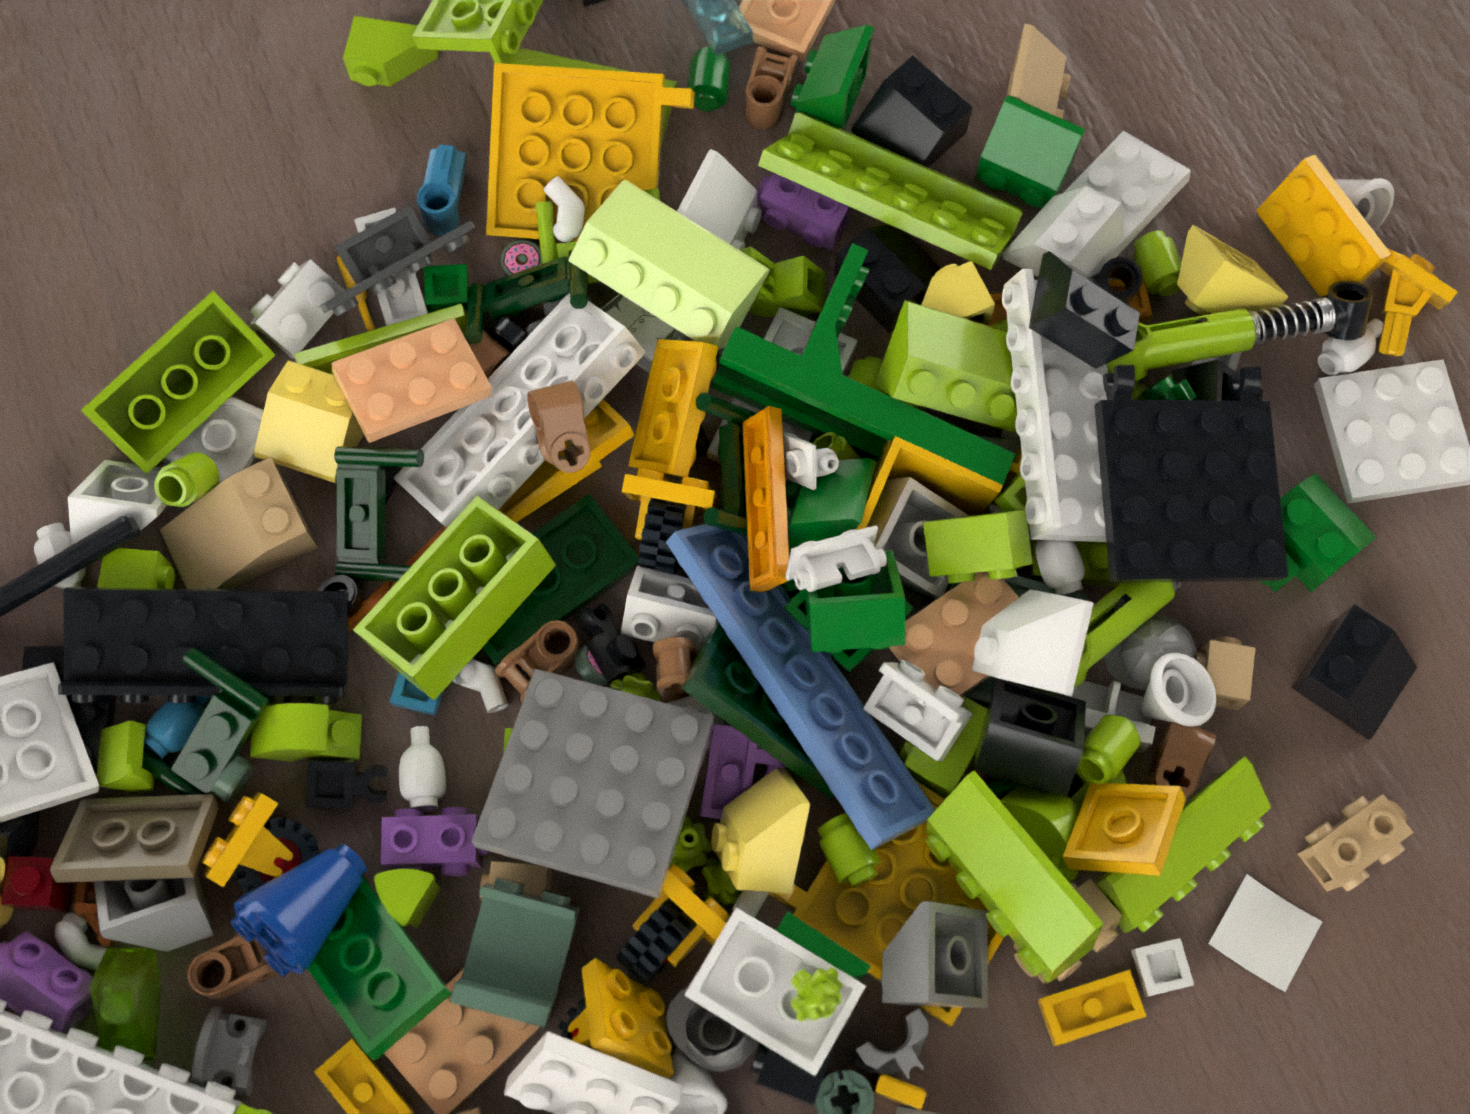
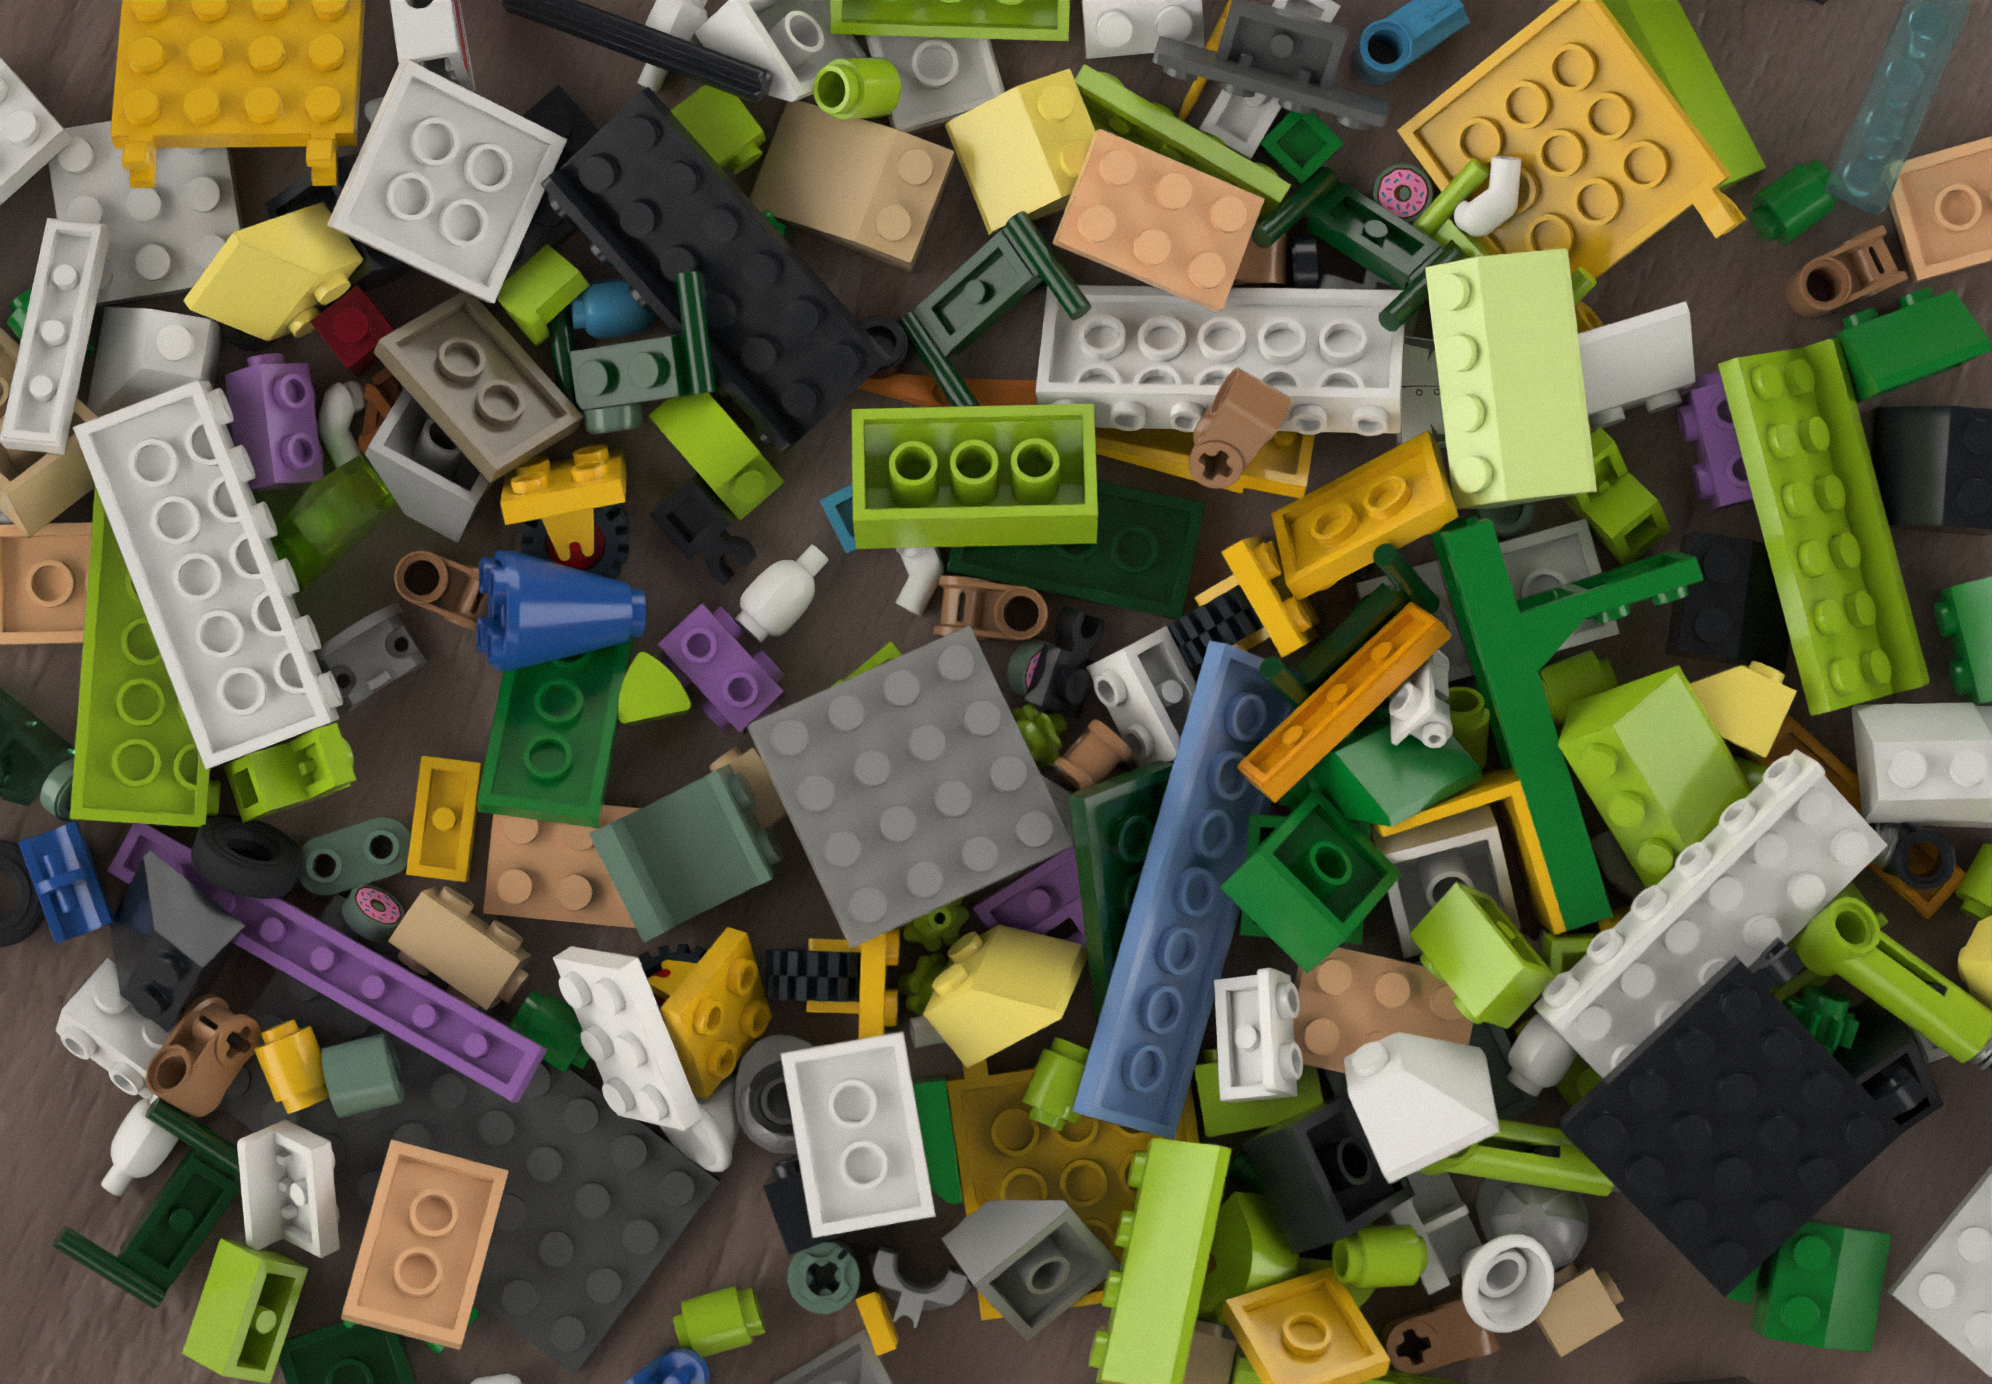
camera: 50 degrees right, 15 degrees up
white hinge [785,525,887,592] -> none
lime plant [791,967,843,1022] -> none
black slope [1028,251,1140,369] -> none

